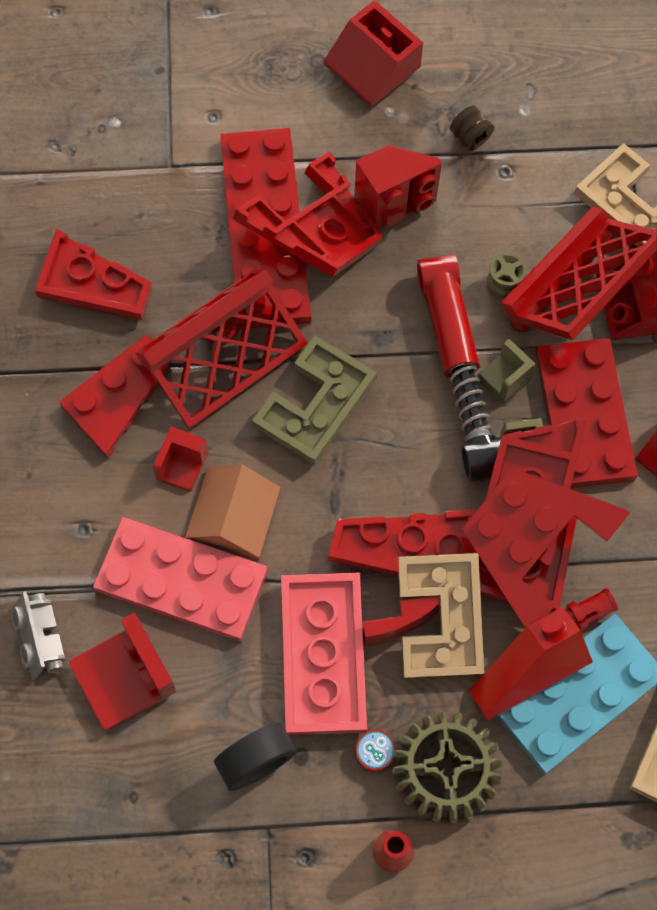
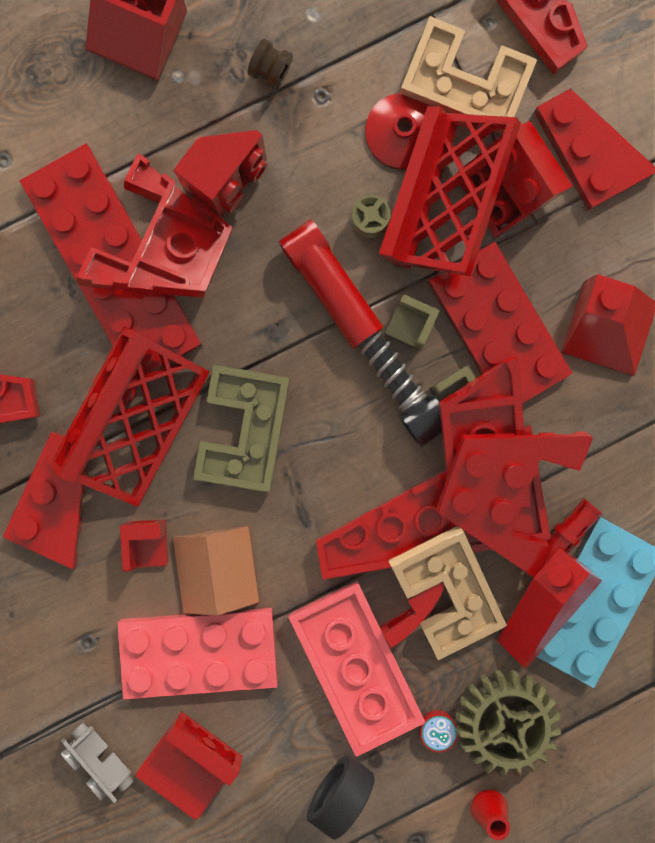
camera: 20 degrees left, 20 degrees up
none -> red dish [365,93,430,170]

